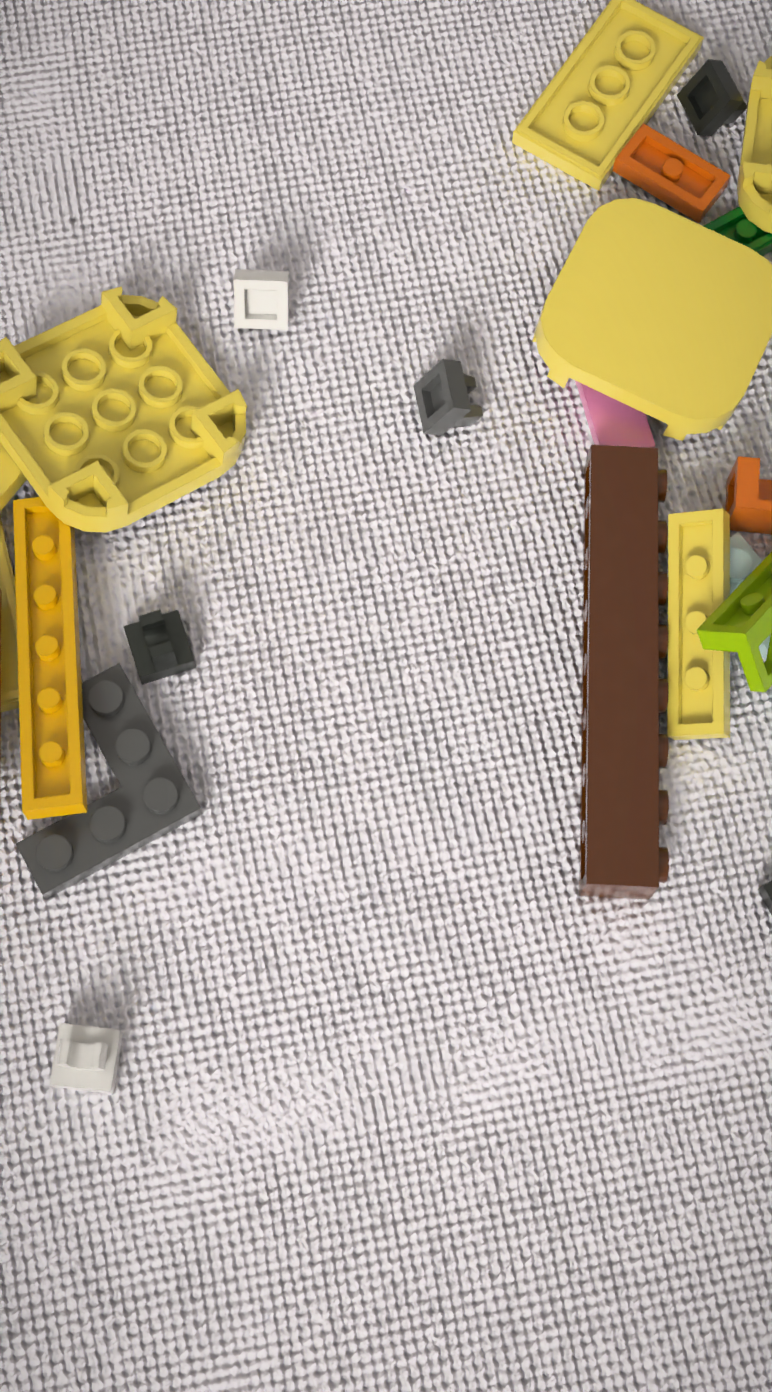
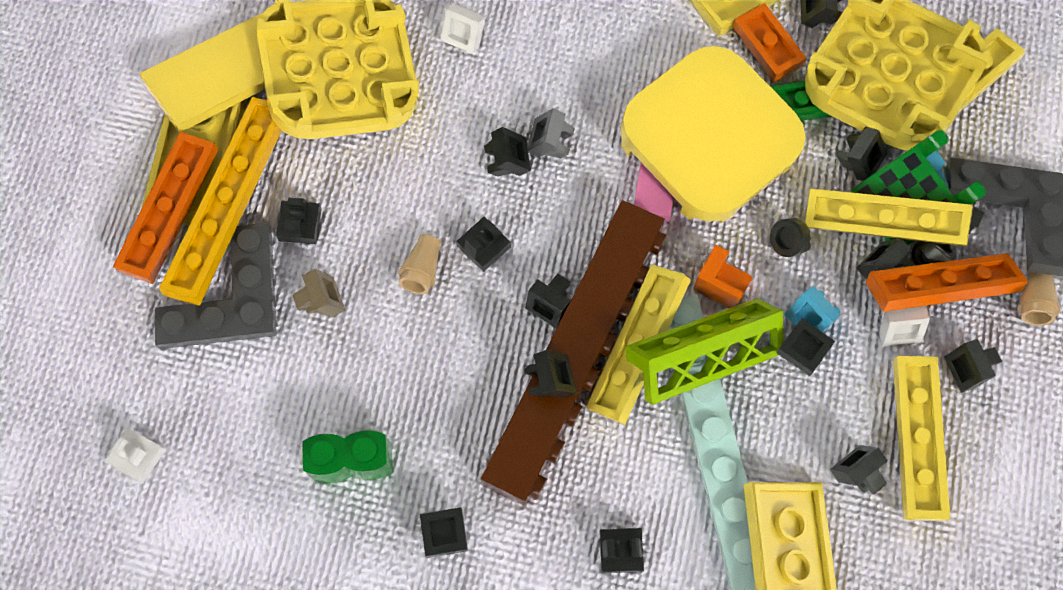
camera: 30 degrees right, 0 degrees up
none -> dark tan tile [292,269,346,317]
none -> green brick [302,430,393,483]
none -> tan cone [398,234,441,294]
none -> pearl dark grey tile [420,507,468,558]
none -> pearl dark grey tile [456,217,511,272]
none -> pearl dark grey tile [484,127,531,177]
none -> pearl dark grey tile [524,349,577,399]
none -> pearl dark grey tile [525,273,571,329]

